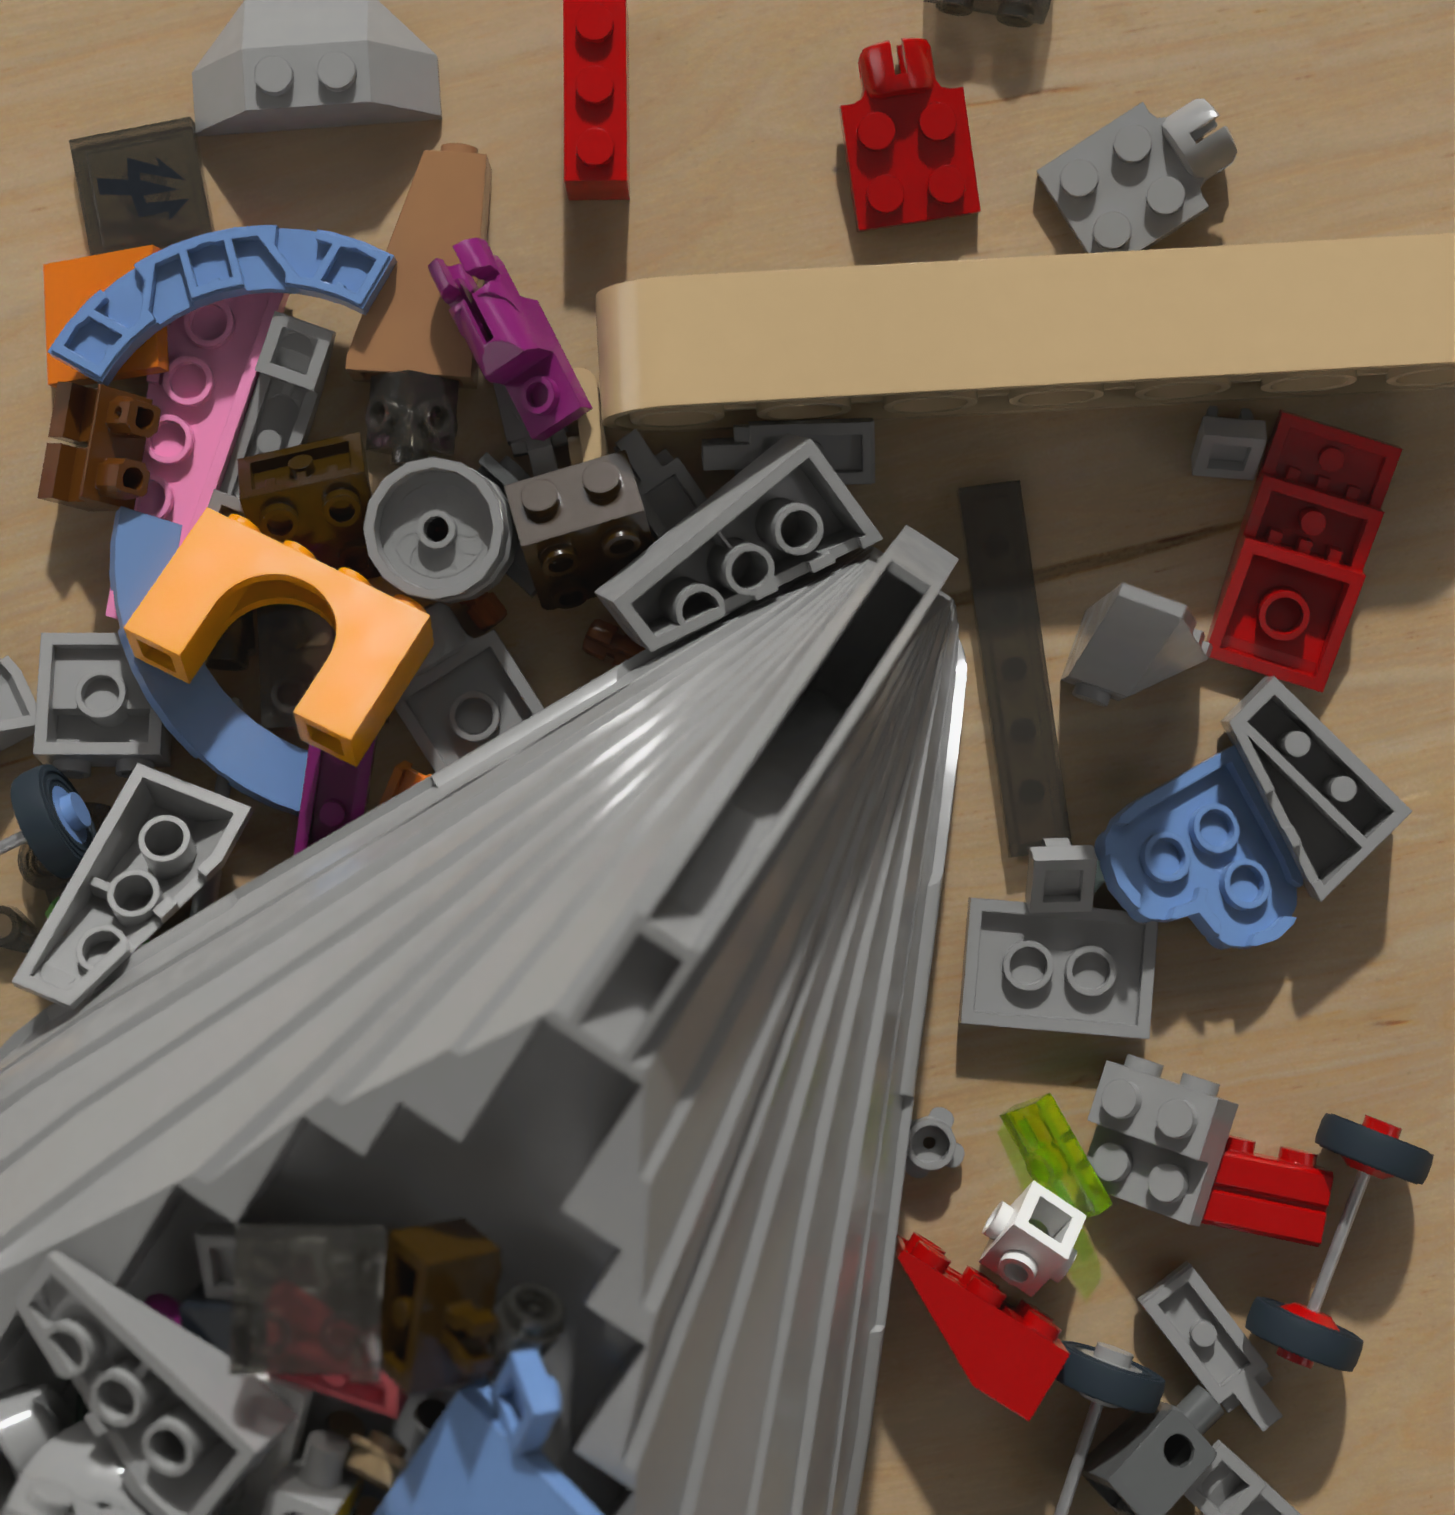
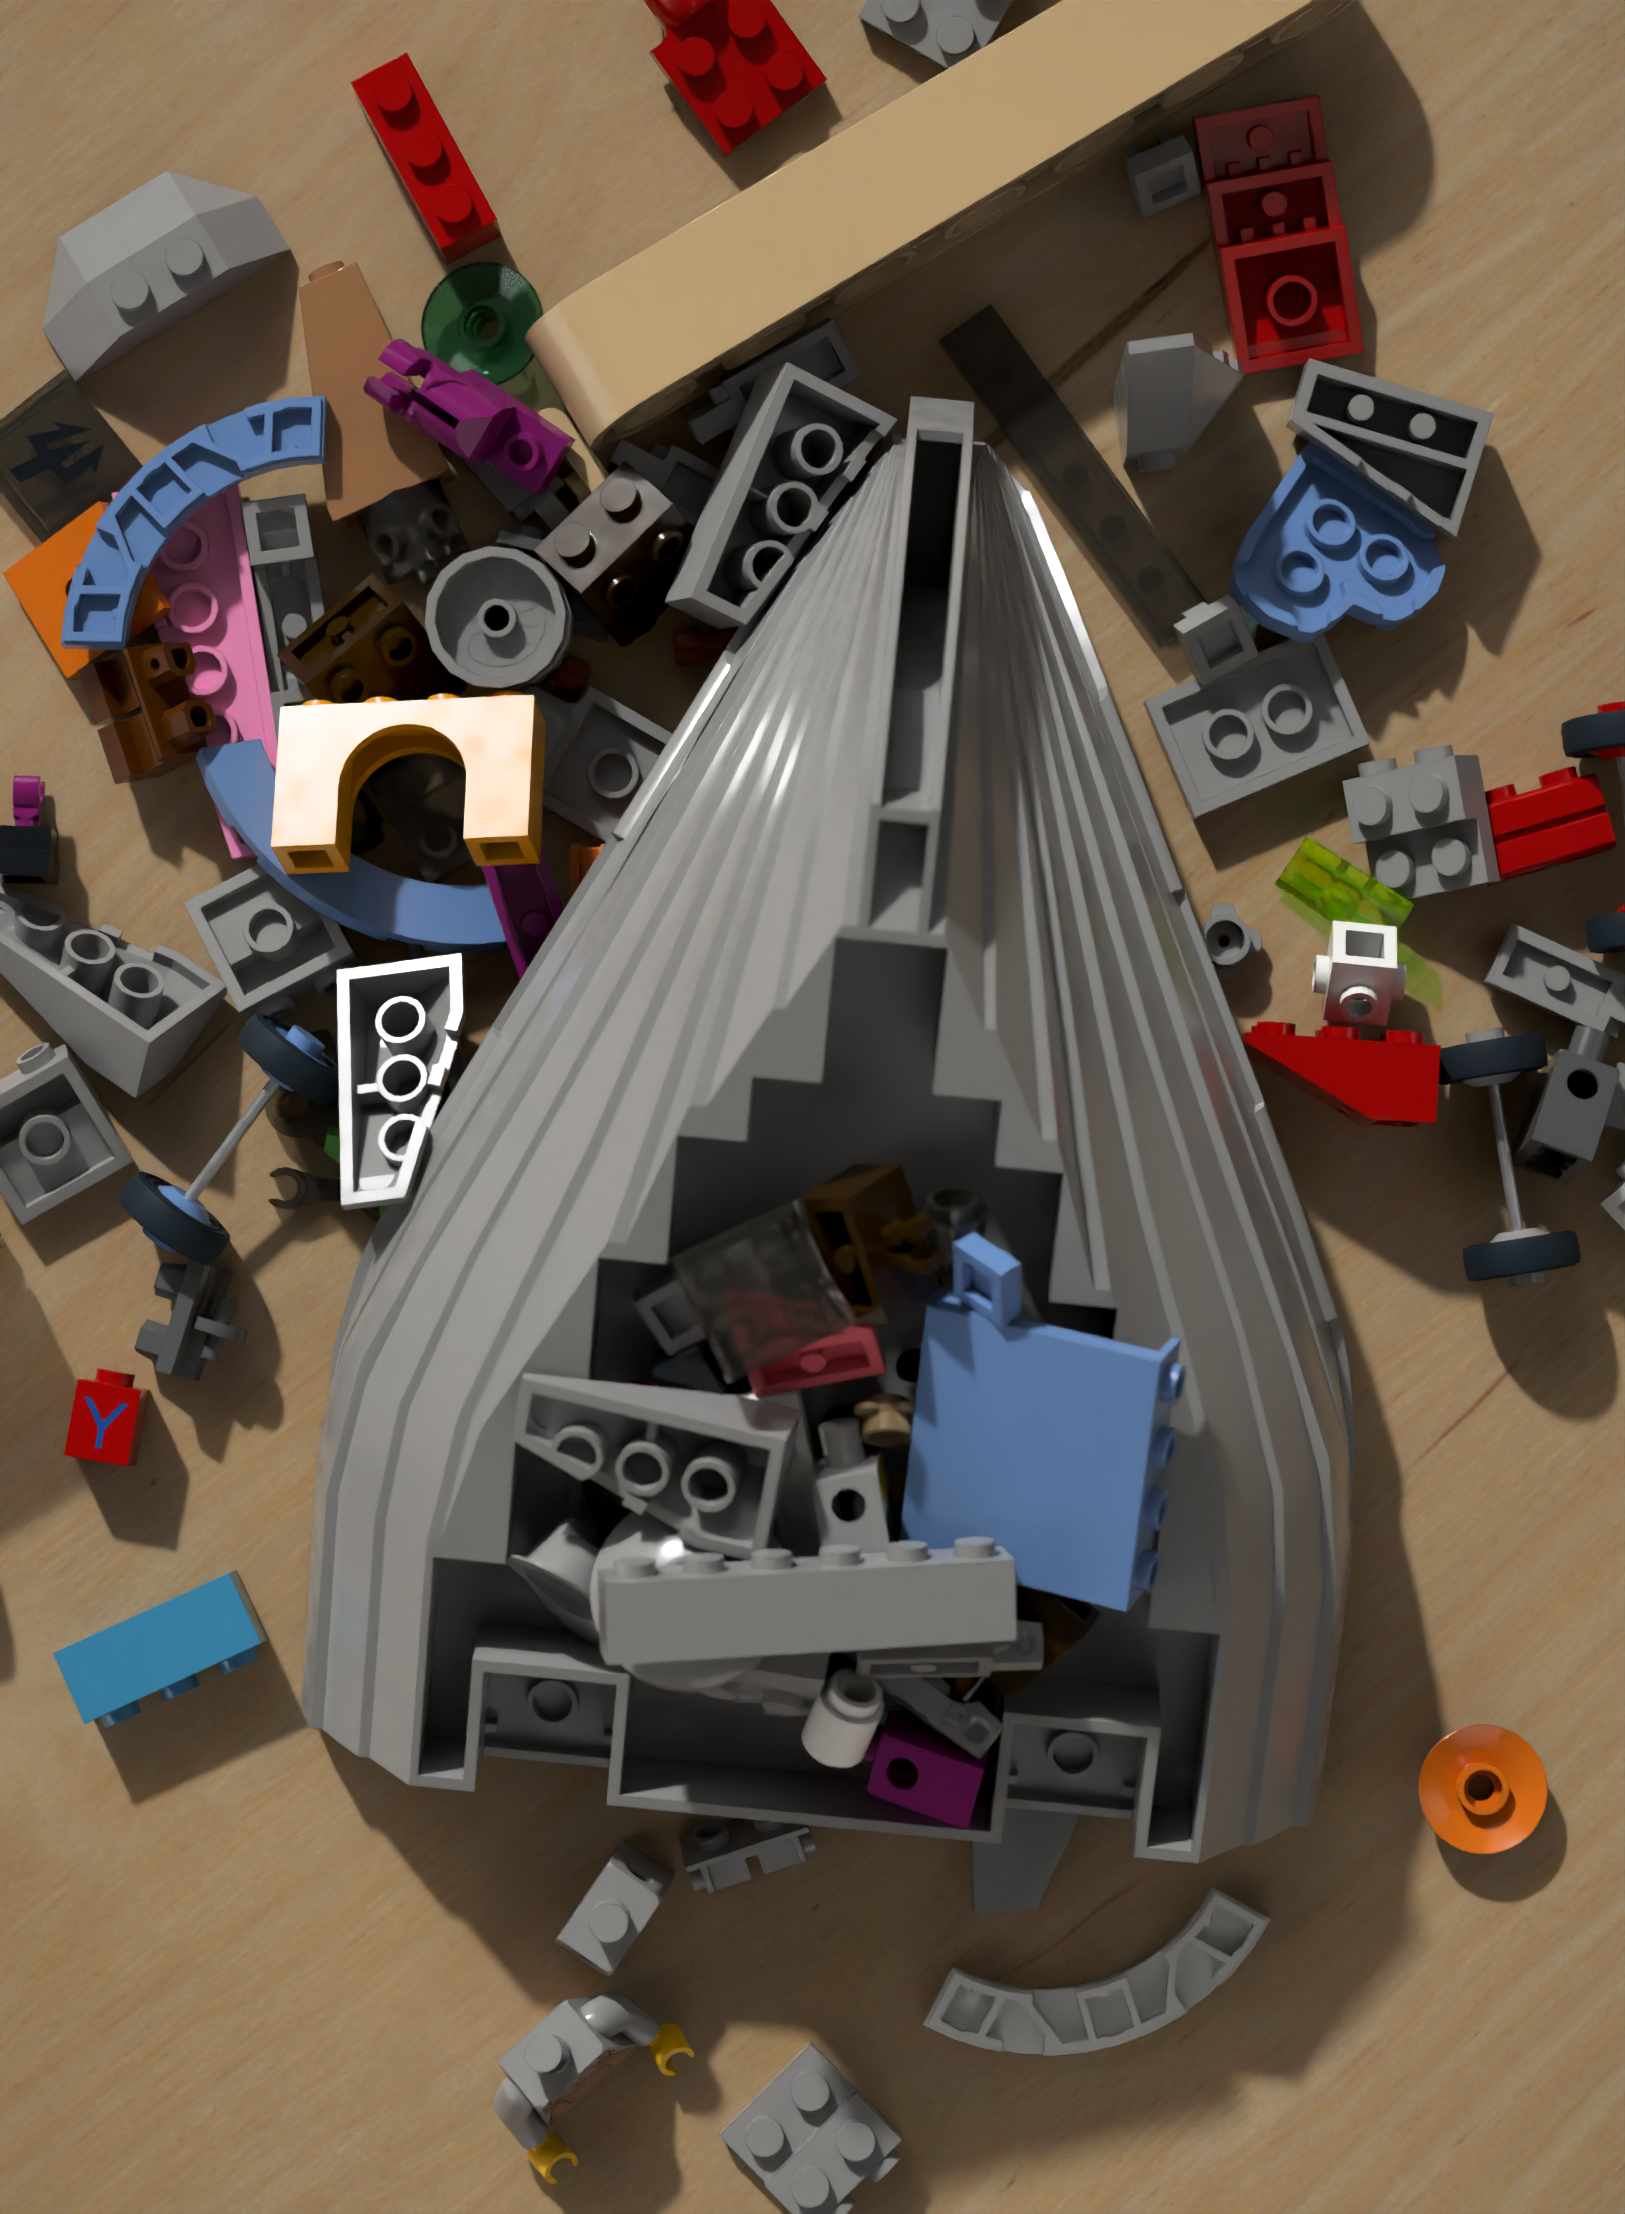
camera: 25 degrees left, 0 degrees up
none -> clear green dish [421,262,544,386]

